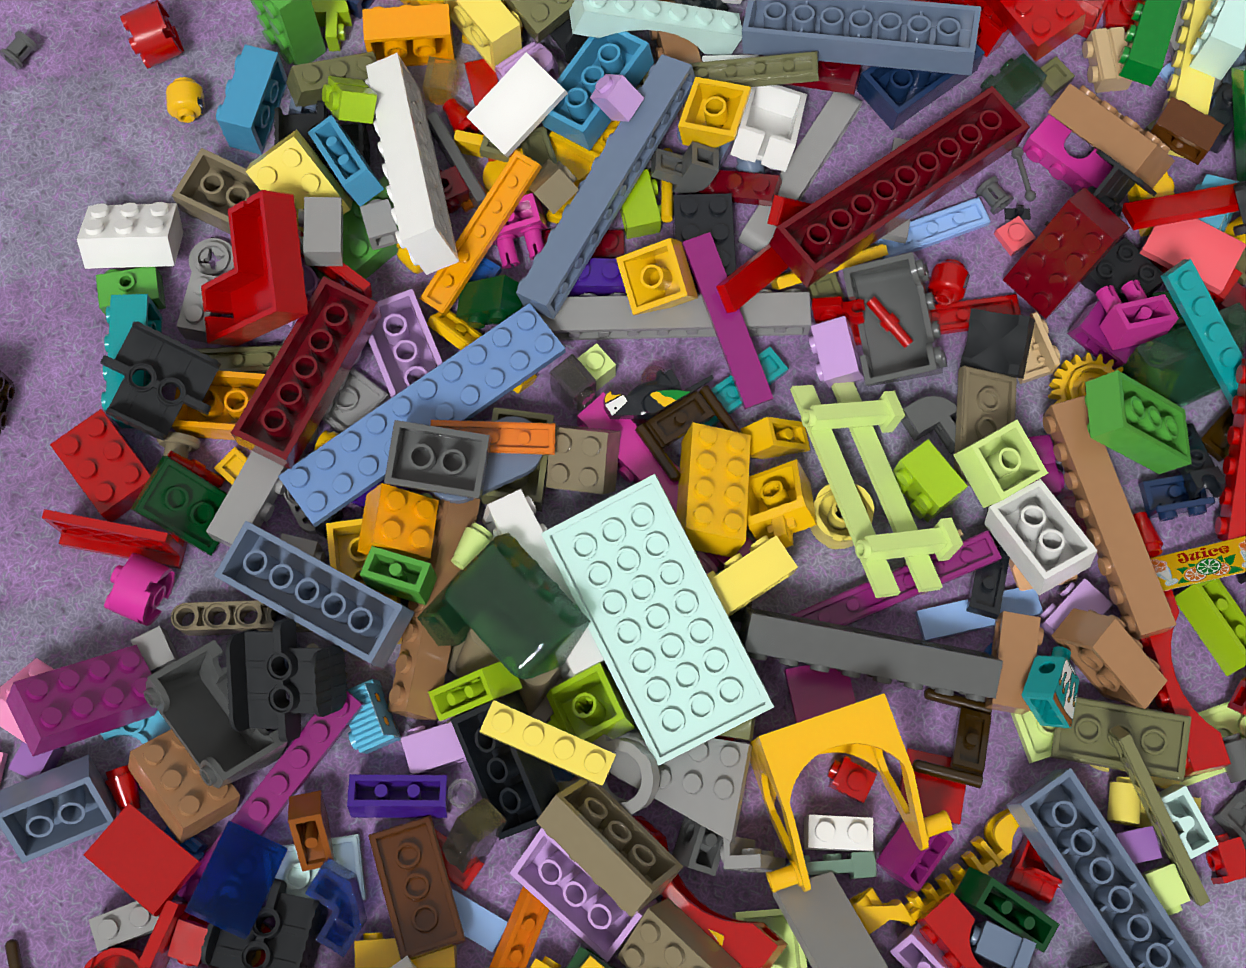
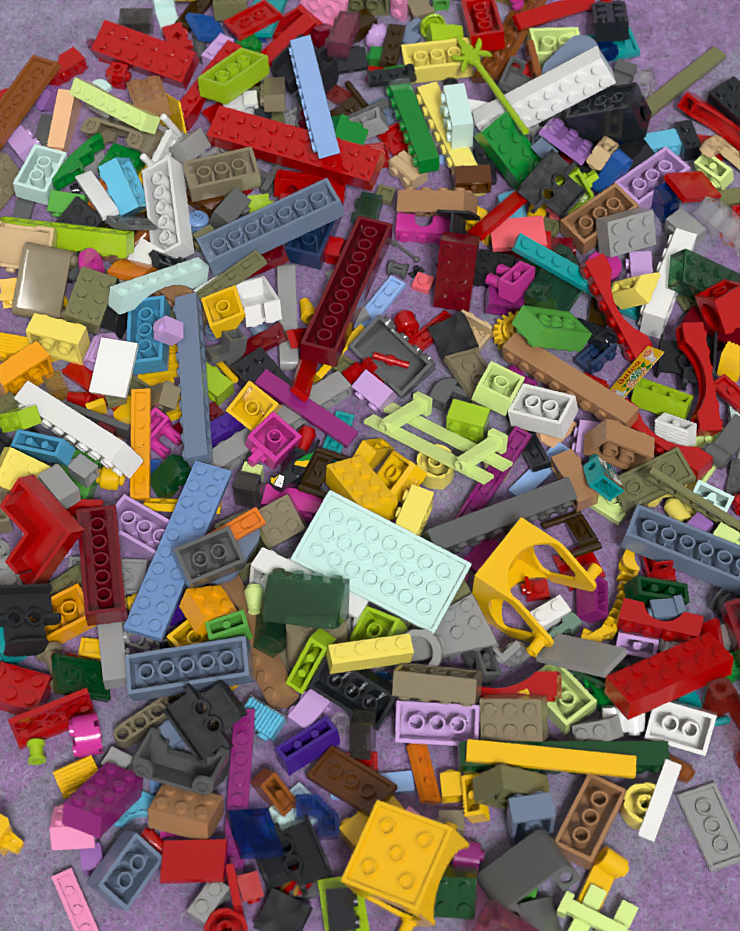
camera: 30 degrees left, 15 degrees down
none -> lime bush [27,739,46,765]
none -> yellow brick [53,755,98,799]
none -> dark pink hinge [245,411,302,470]
none -> red cone [298,426,316,453]
none -> yellow cone [299,298,316,325]
none -> red brick [324,236,346,266]
none -> white brick [654,412,697,446]

